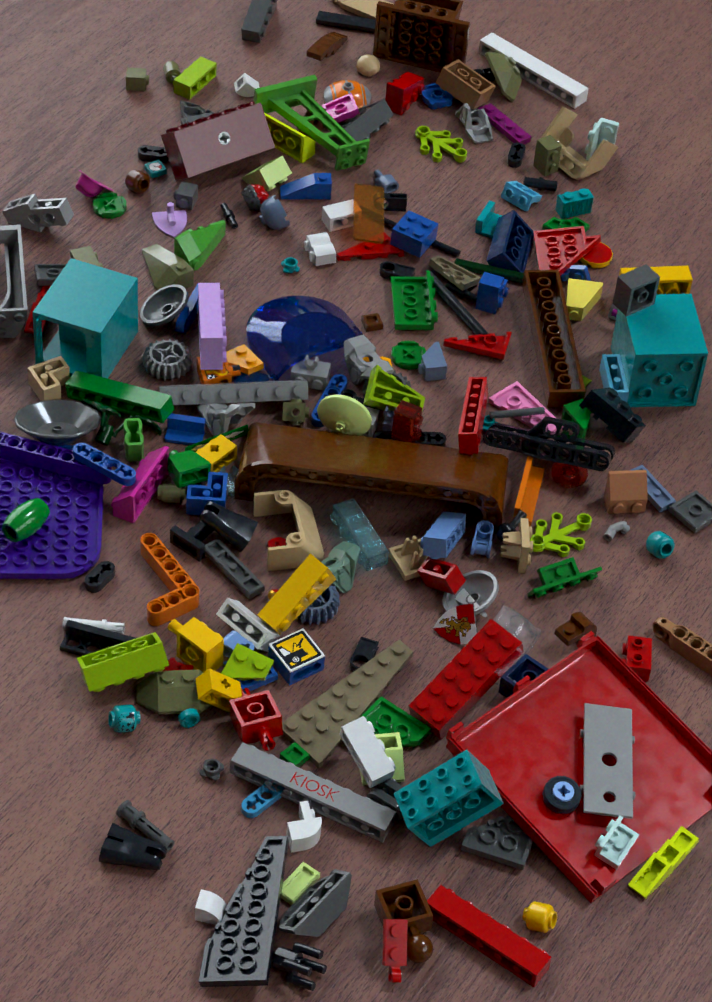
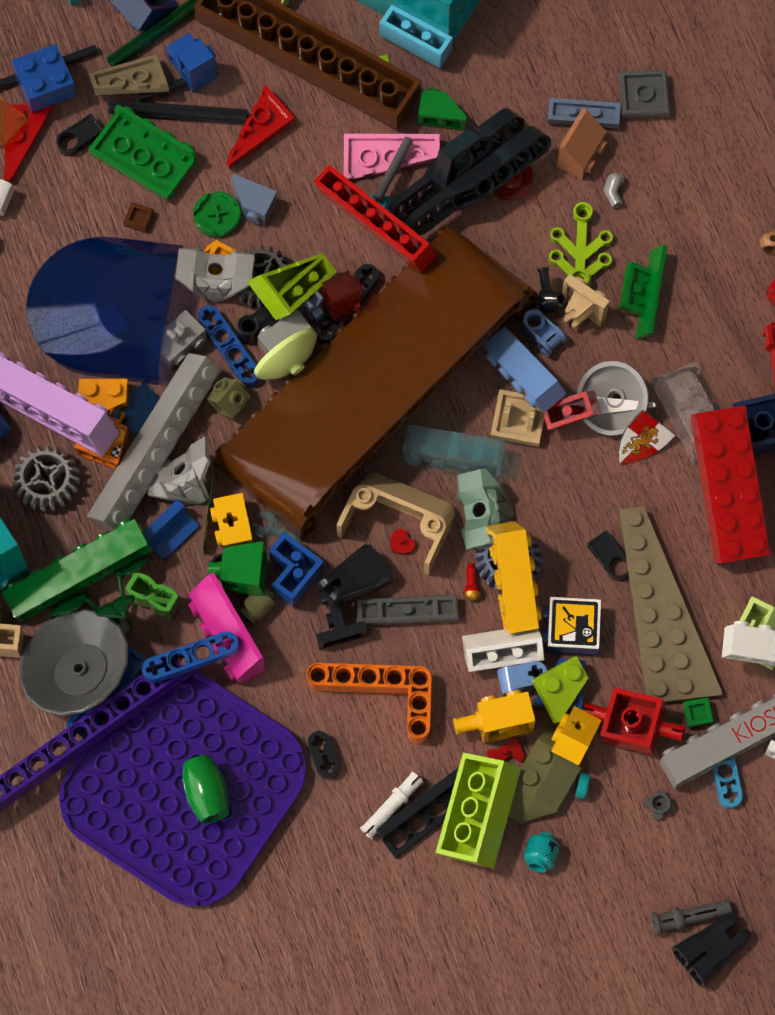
camera: 50 degrees left, 25 degrees up
green plate [361,696,431,747] -> none
orange fence [513,456,545,526] -> none
reddish brown brick [554,612,597,647] -> none
black wedge [579,387,646,443] -> none
teal head [646,531,675,559] -> none

